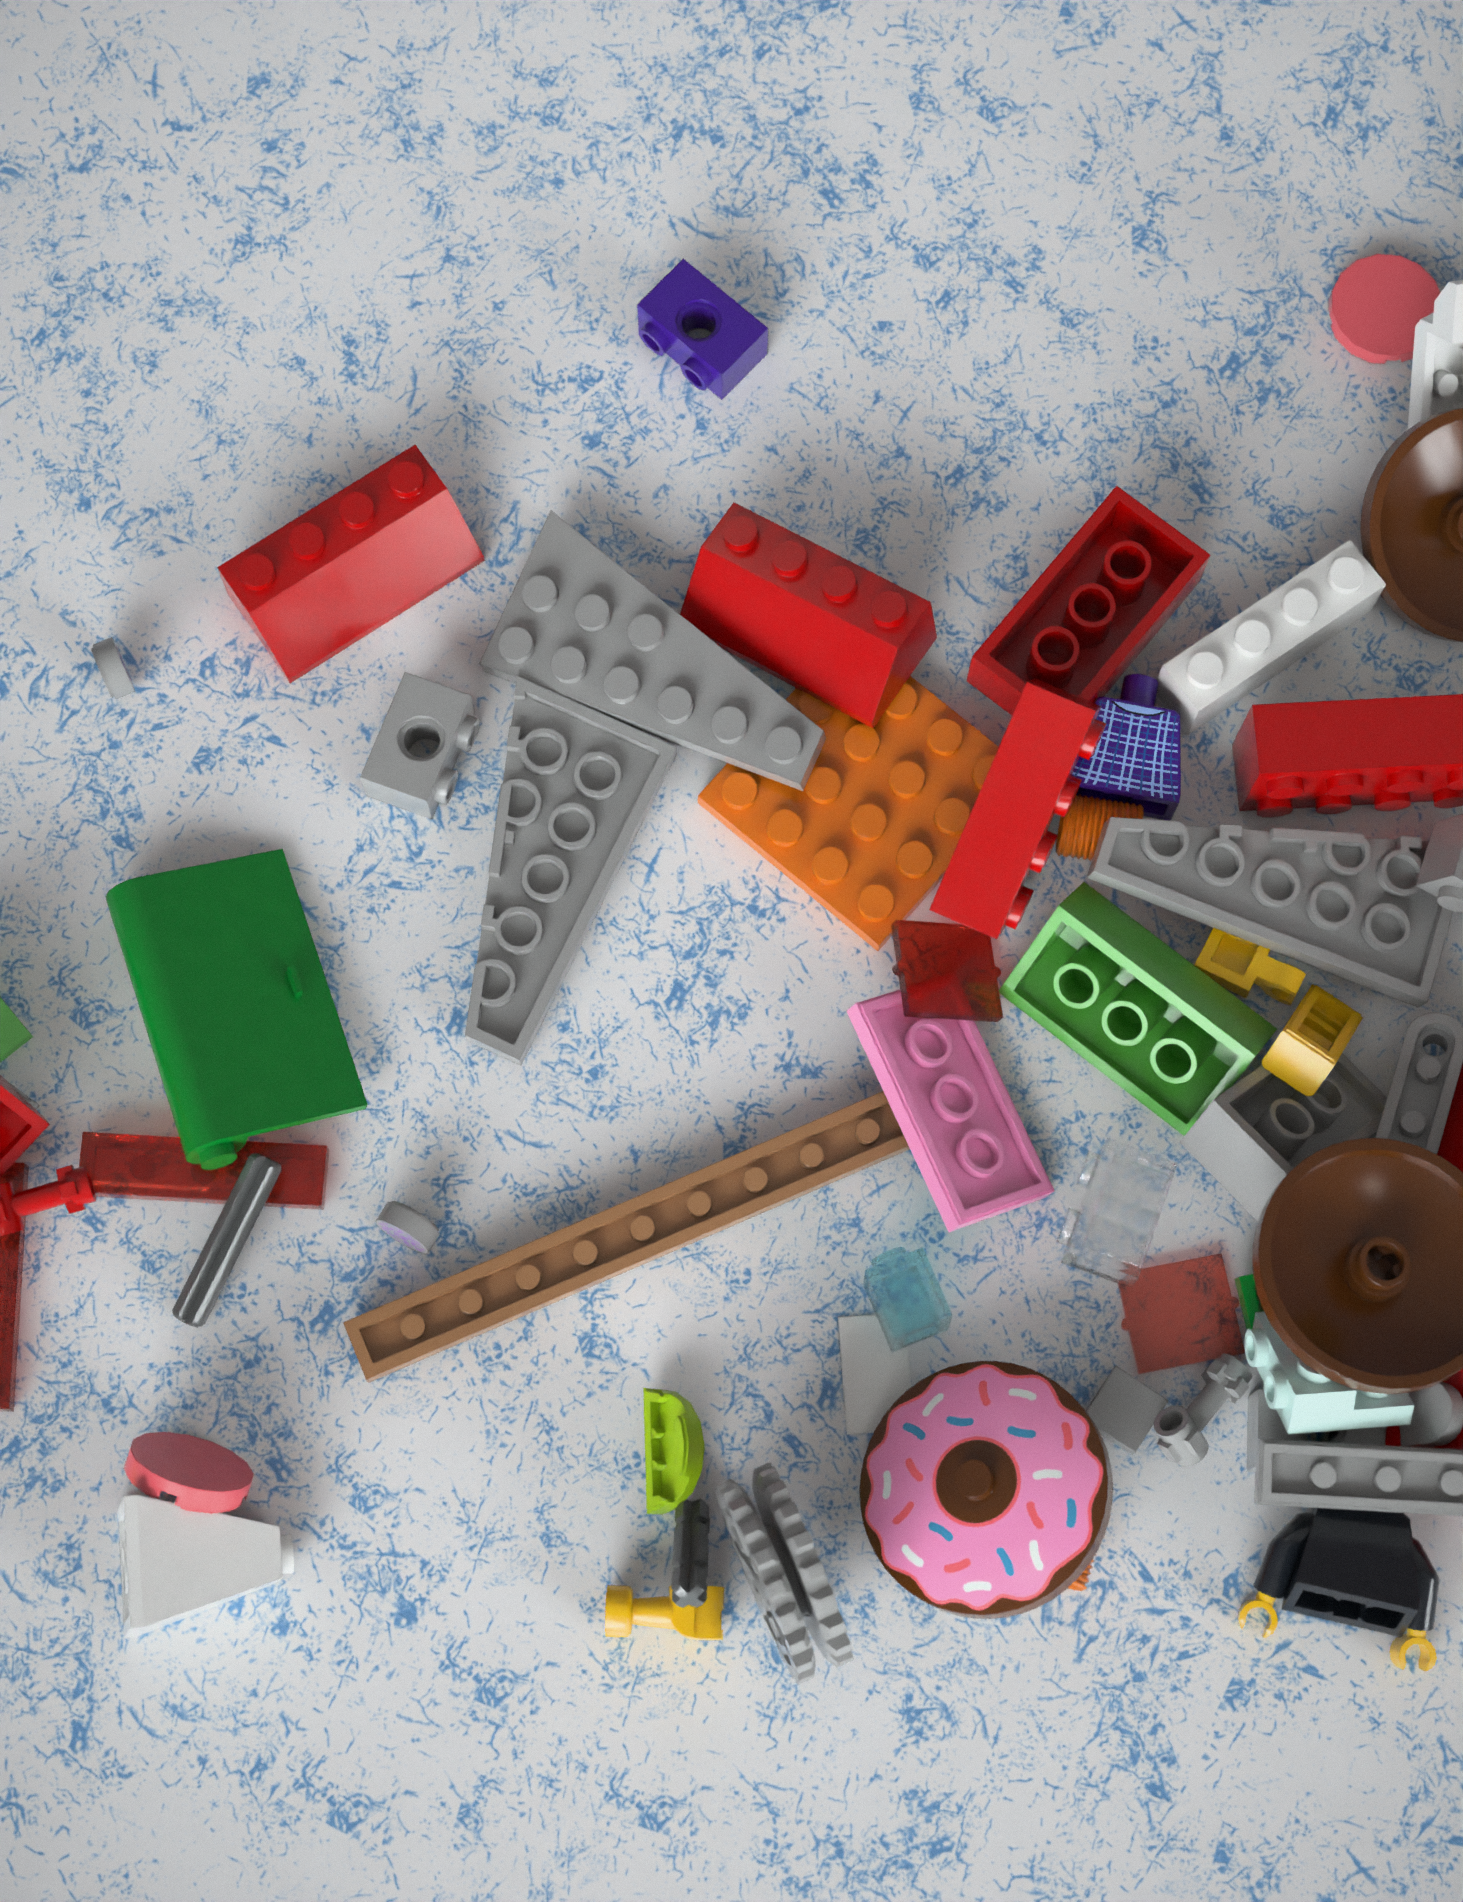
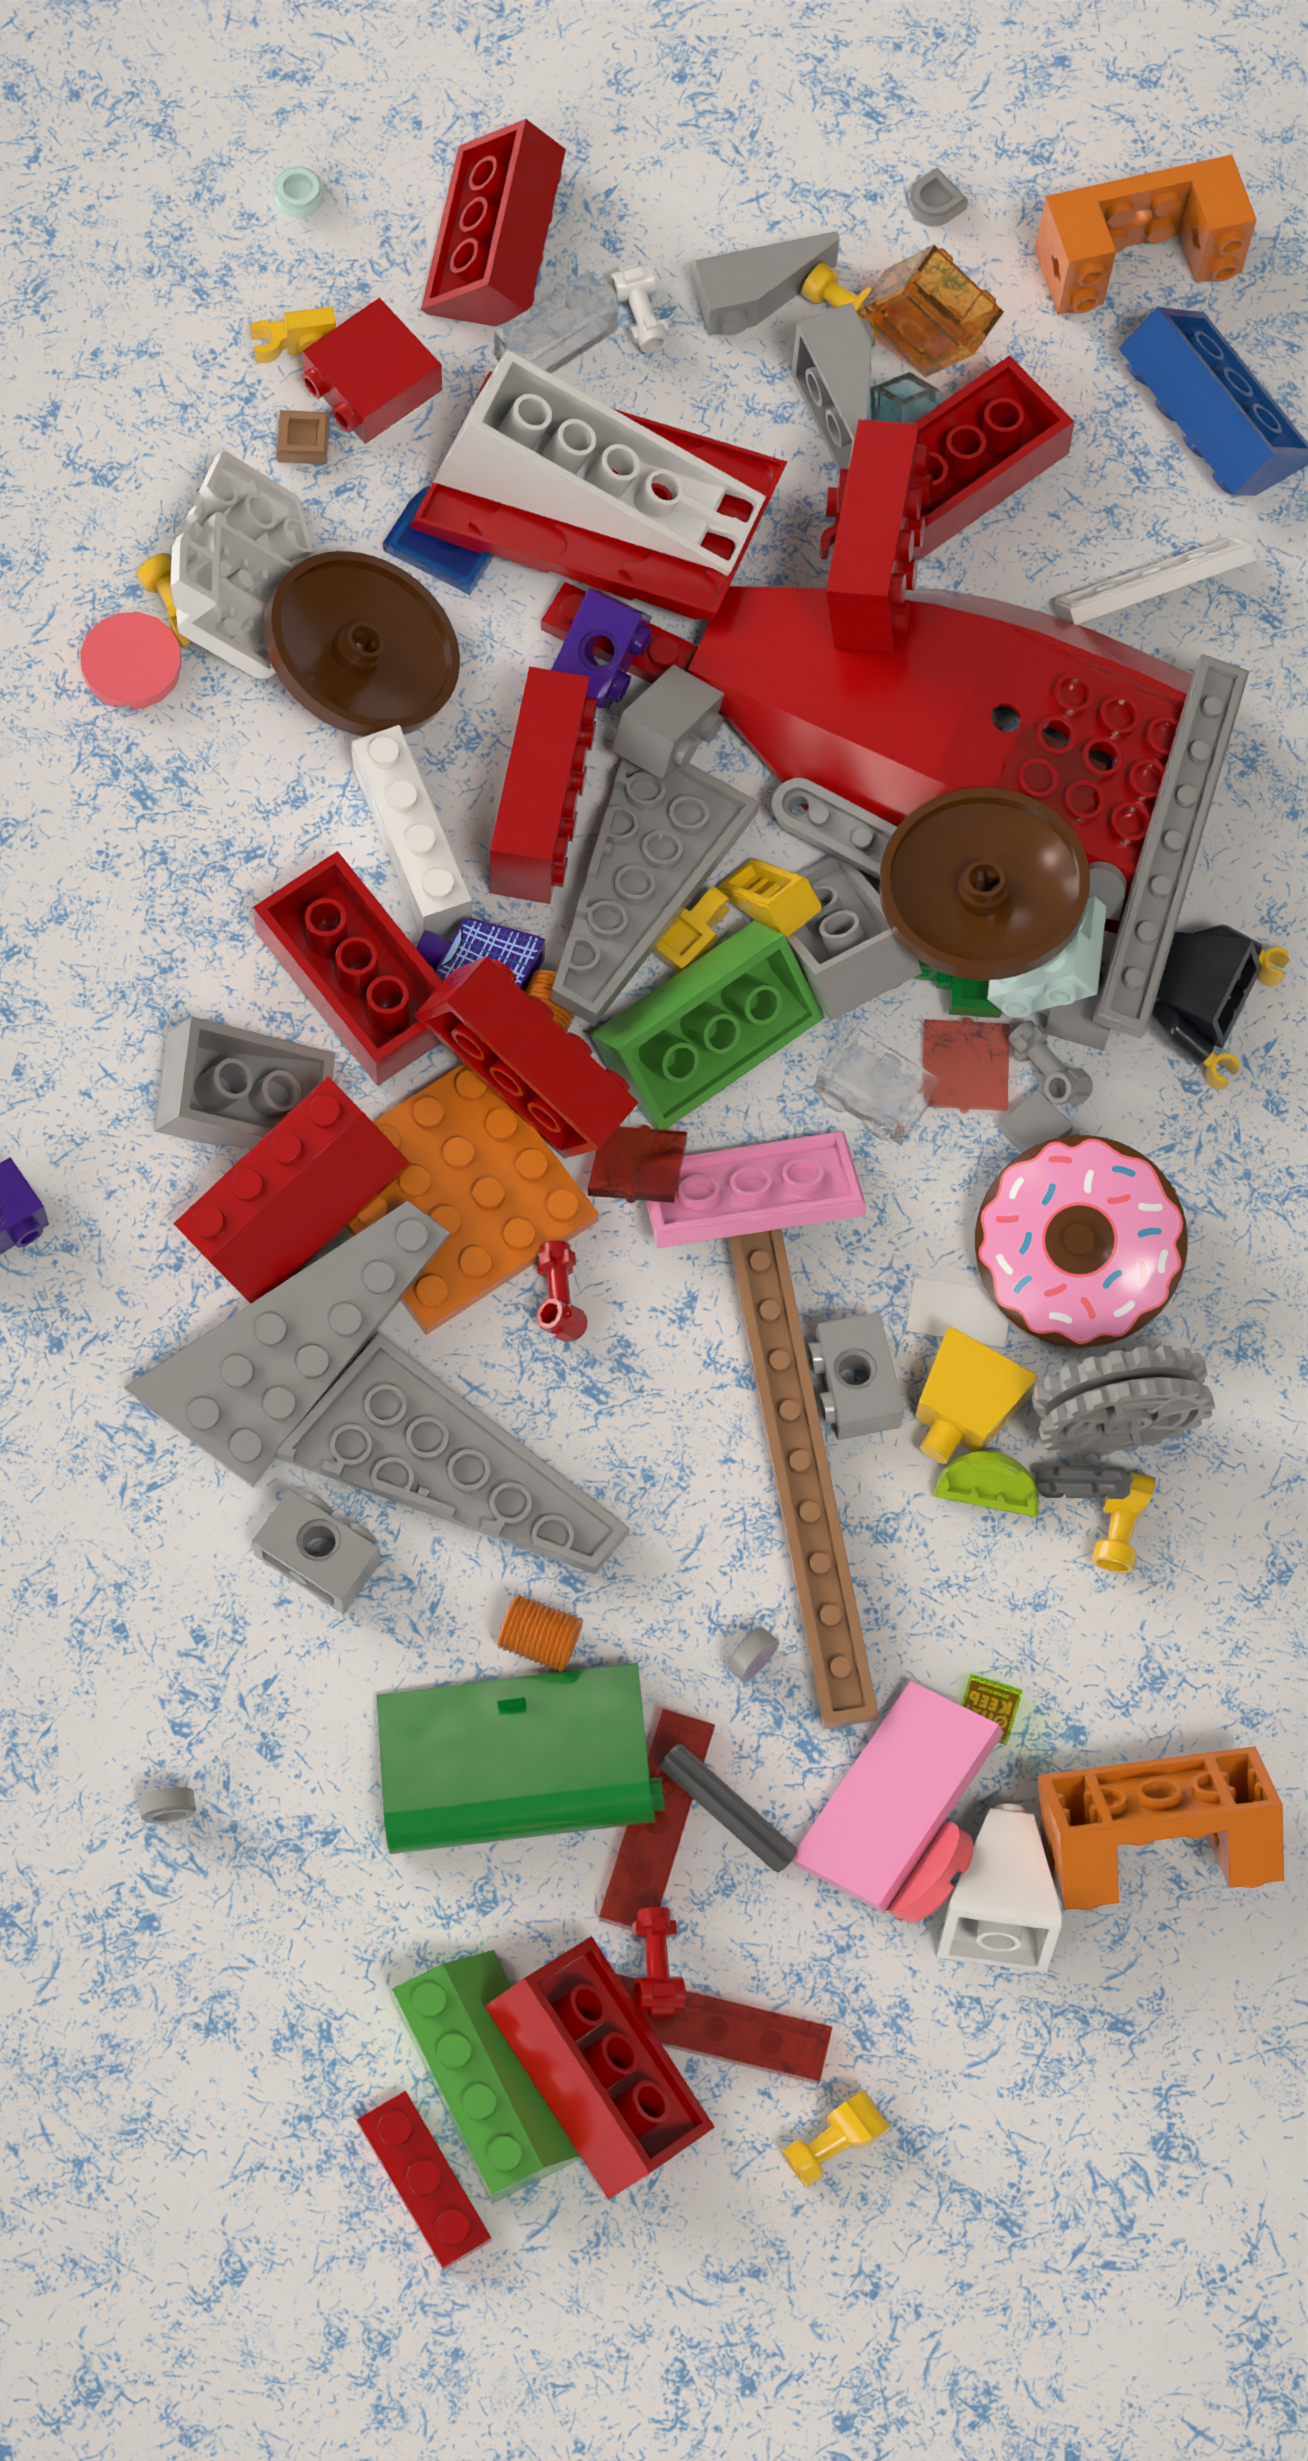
camera: 80 degrees left, 5 degrees down
slope [217,444,485,684] -> none
clear light blue brick [863,1247,952,1352] -> none
none -> light grey slope [155,1016,335,1148]
none -> orange piece [497,1593,583,1672]
none -> red bar [536,1241,588,1342]
none -> bright pink tile [792,1680,1004,1913]
none -> light grey brick [808,1312,904,1440]
none -> yellow torso [915,1326,1038,1464]
none -> clear neon green tile [961,1674,1023,1745]
none -> orange plate [1038,1746,1284,1910]

